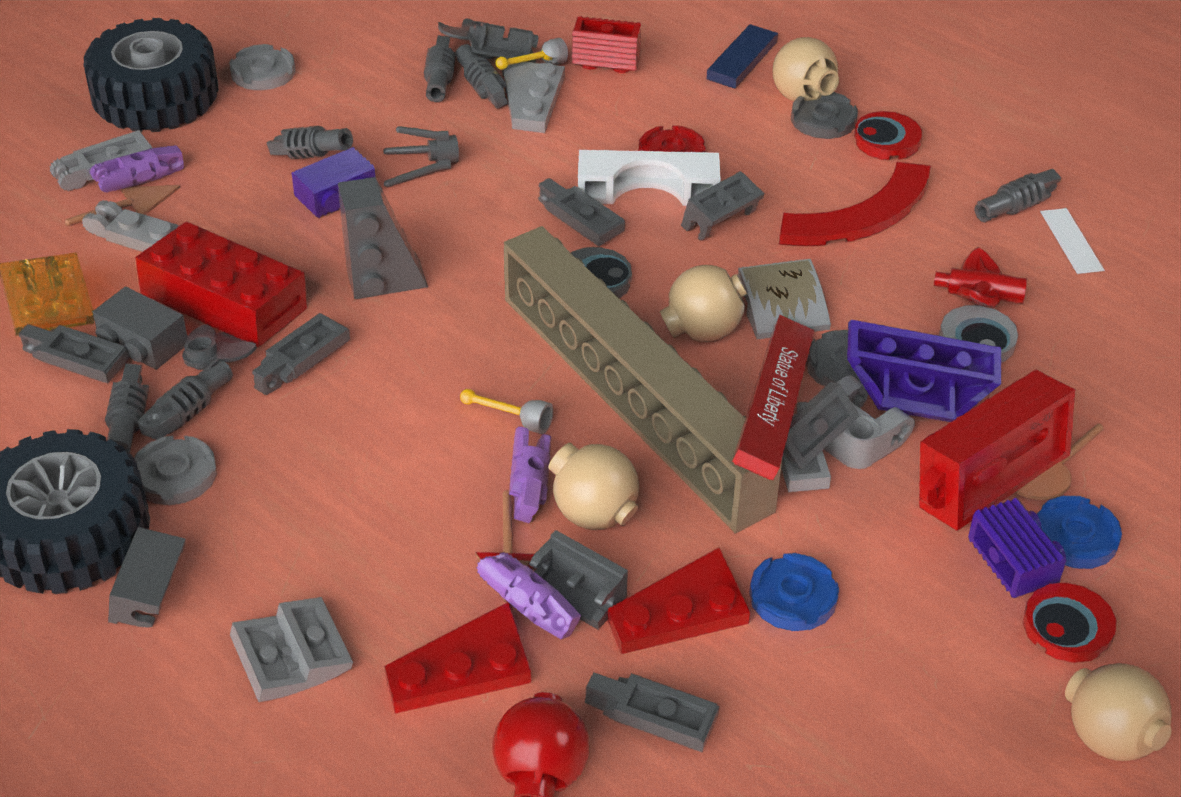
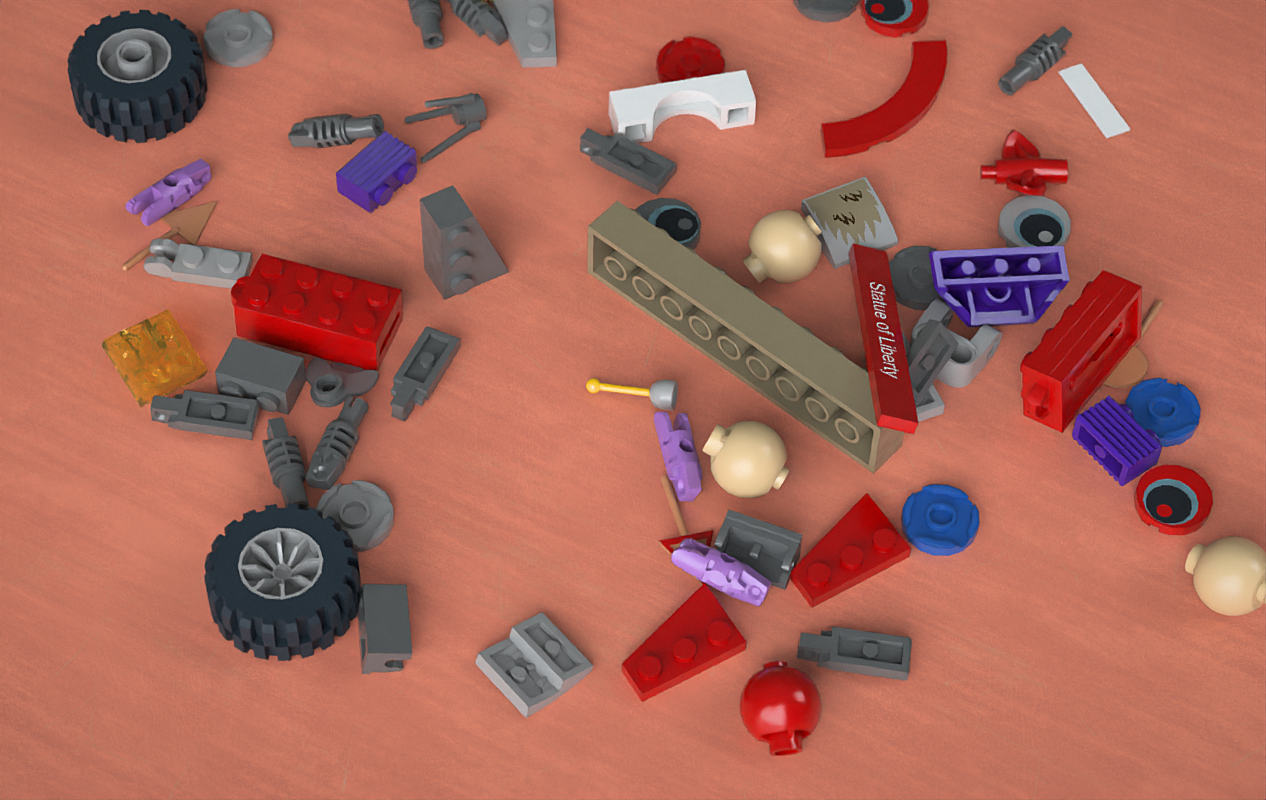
camera: 15 degrees left, 10 degrees up
light grey hinge [49,130,152,191] -> none
dark grey hinge [681,171,765,241] -> none

